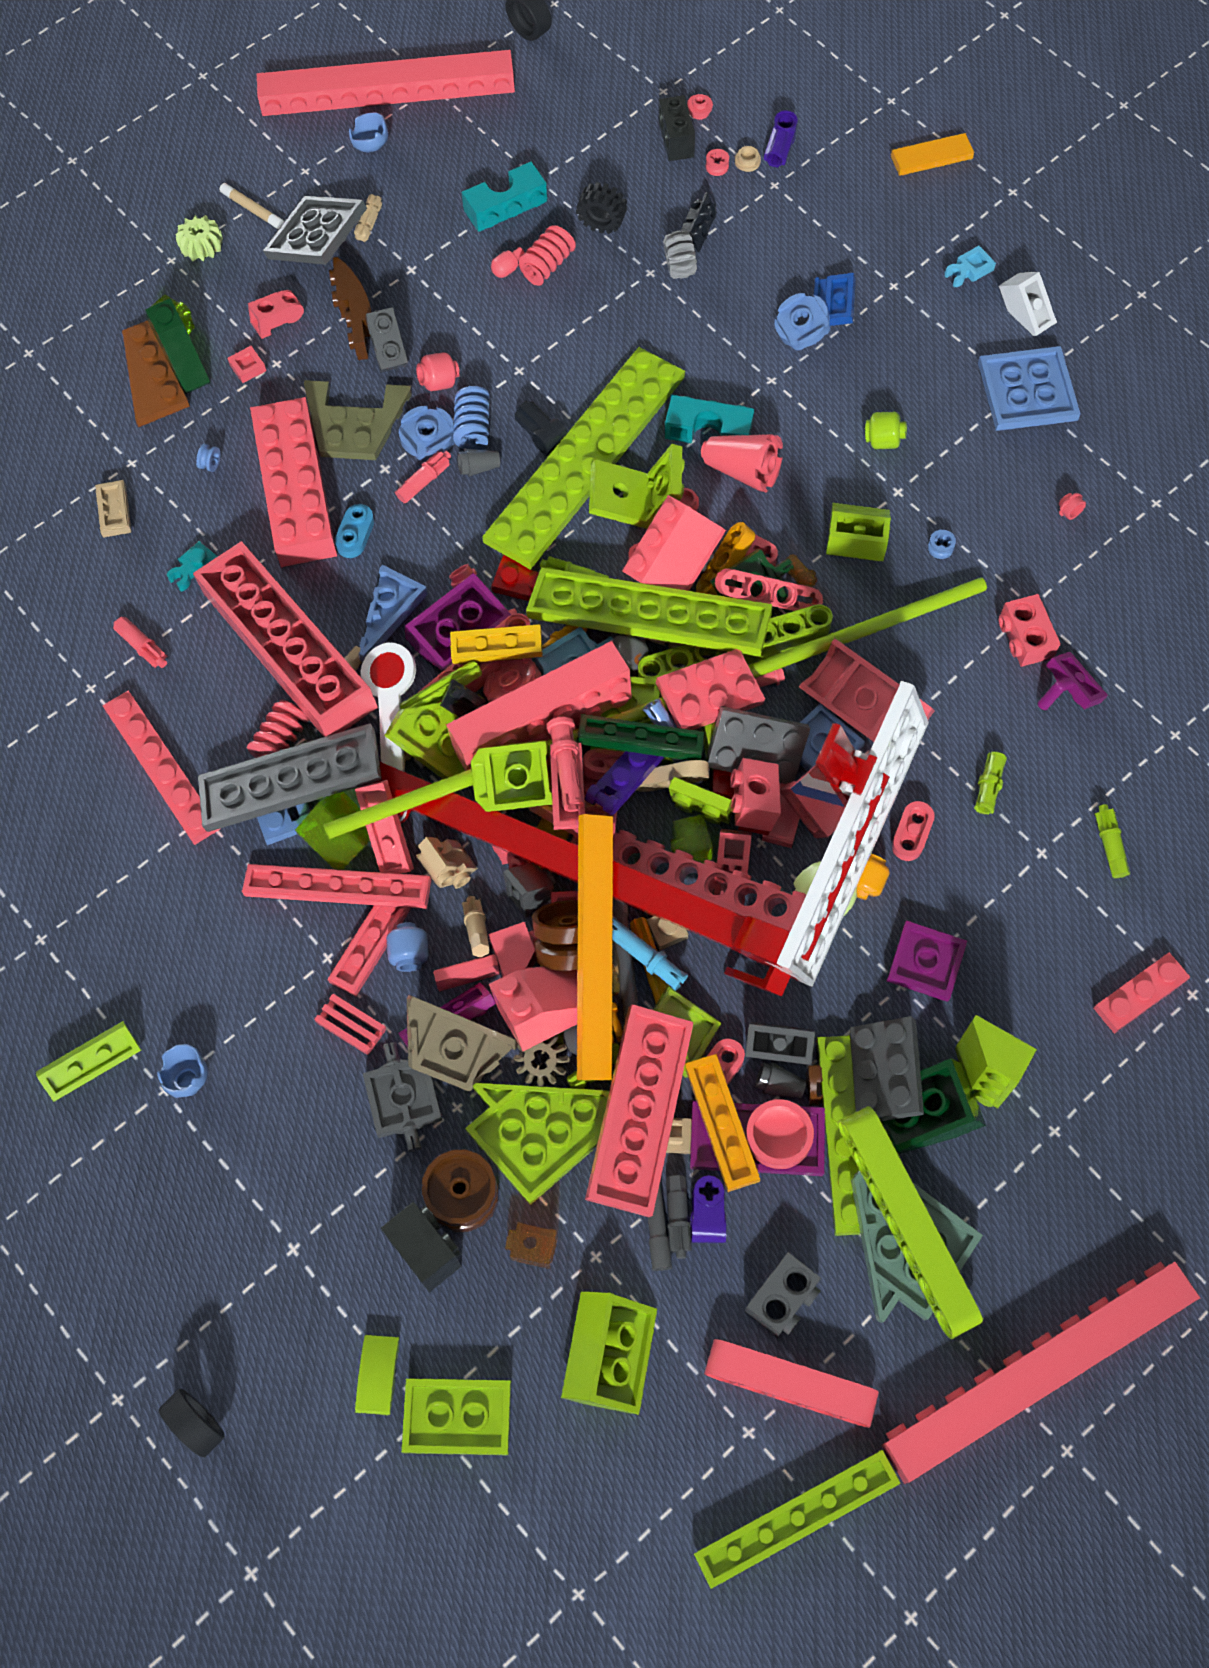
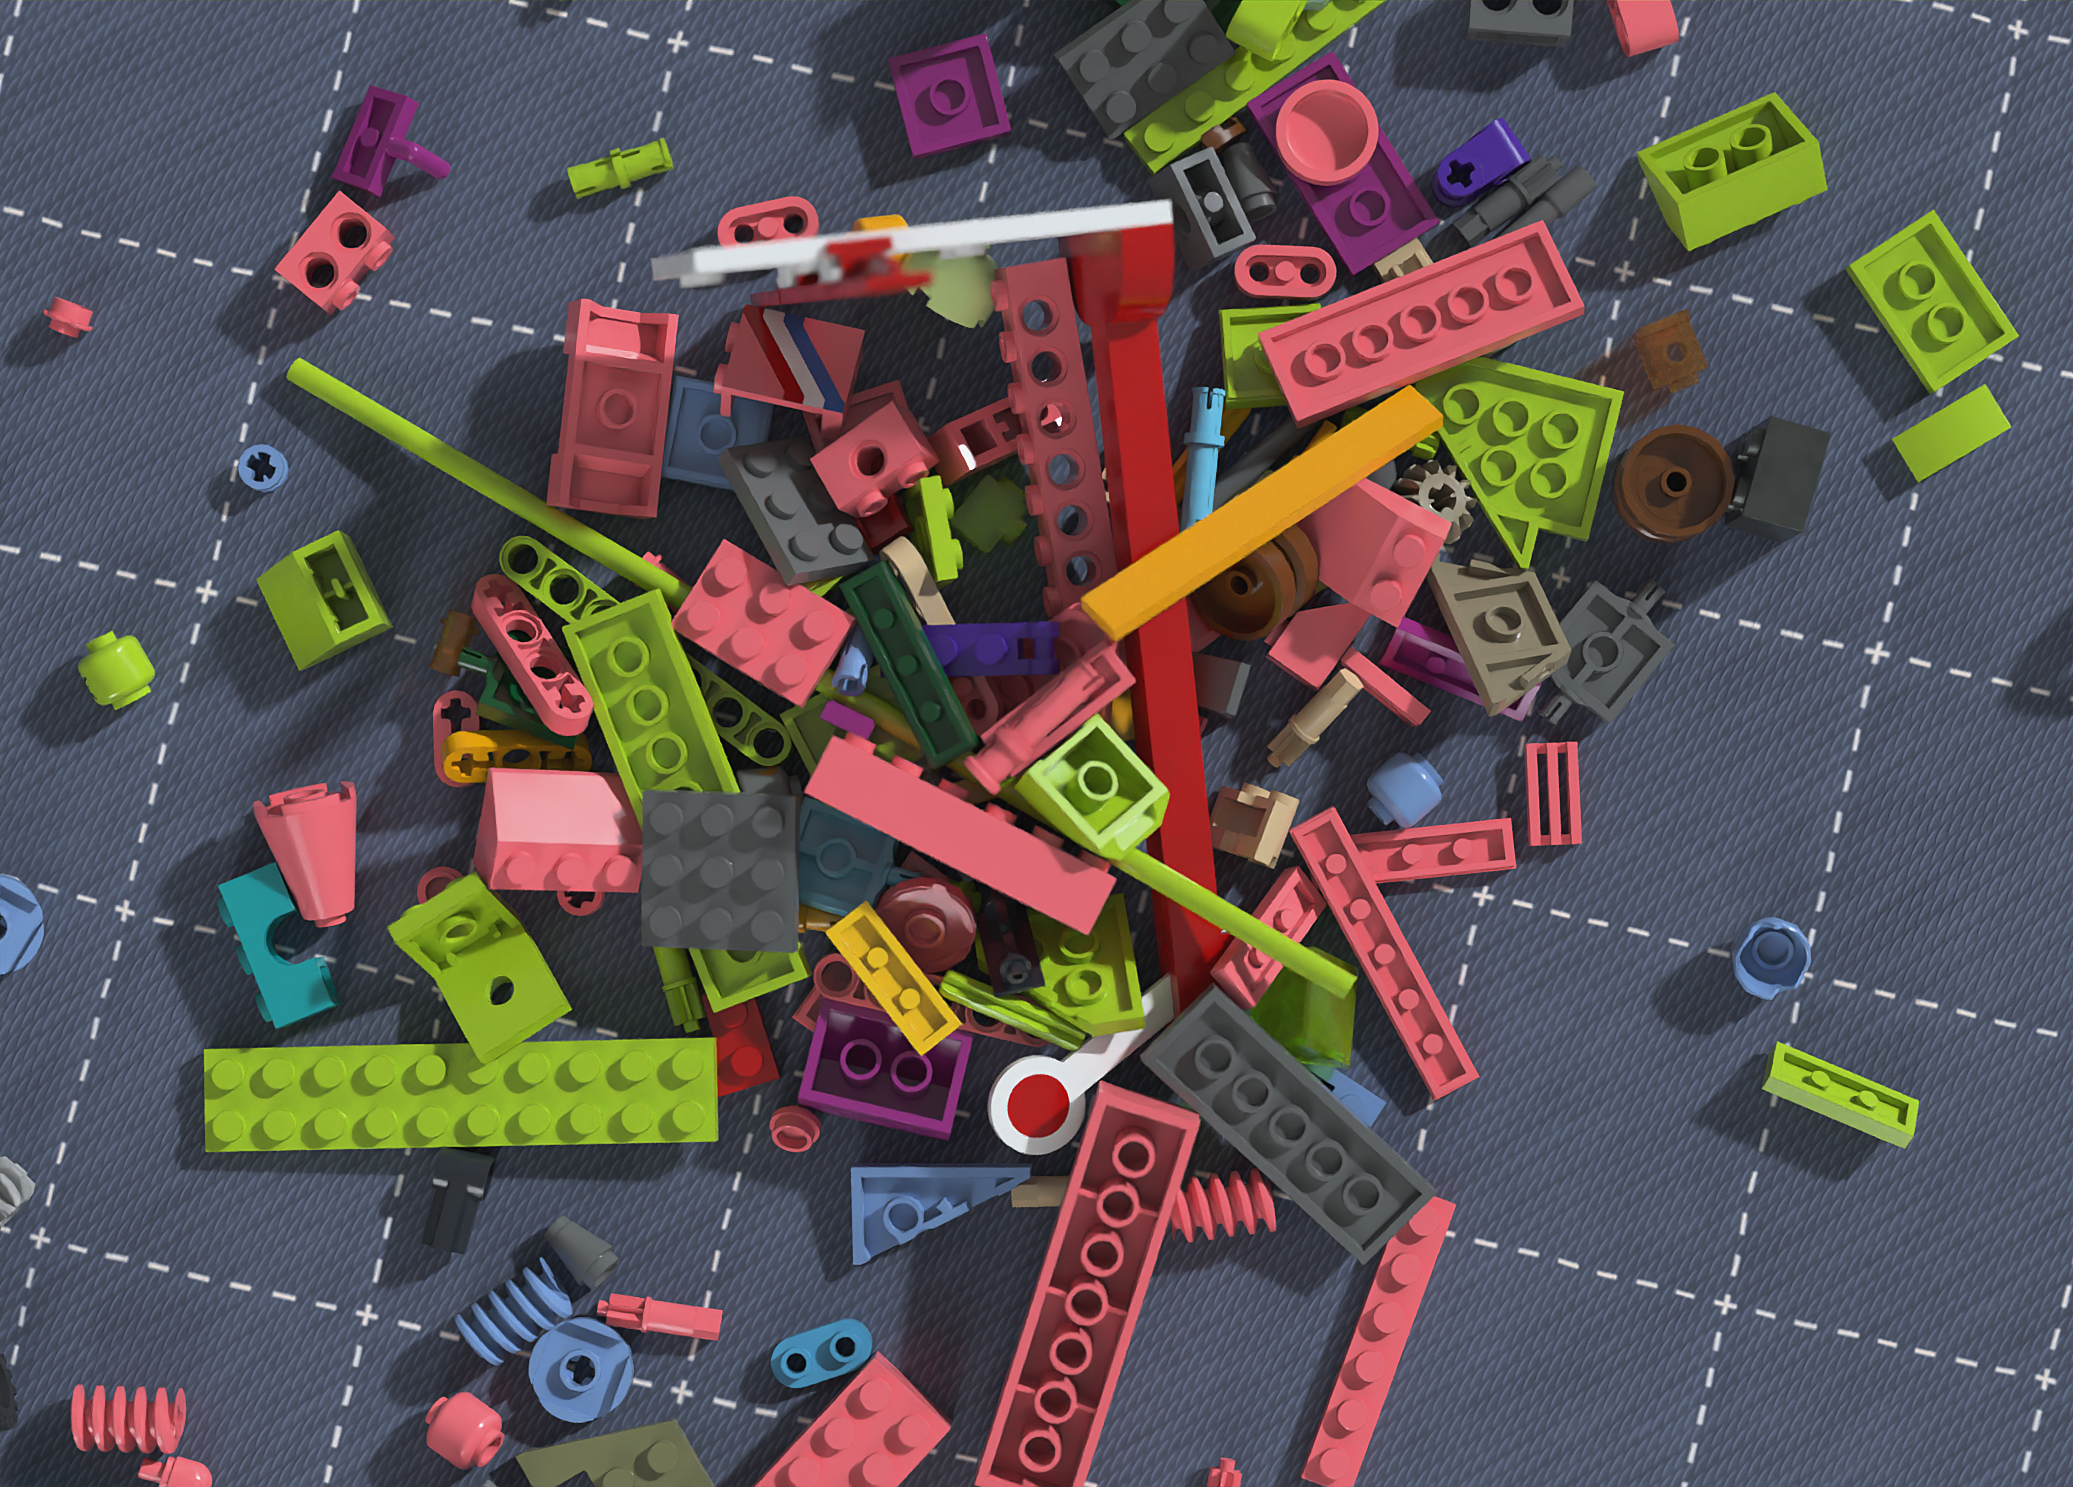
camera: 125 degrees left, 20 degrees up
light orange plate [685,1054,760,1192] -> none
none -> dark grey plate [641,789,800,953]
none -> magenta tile [820,700,876,741]

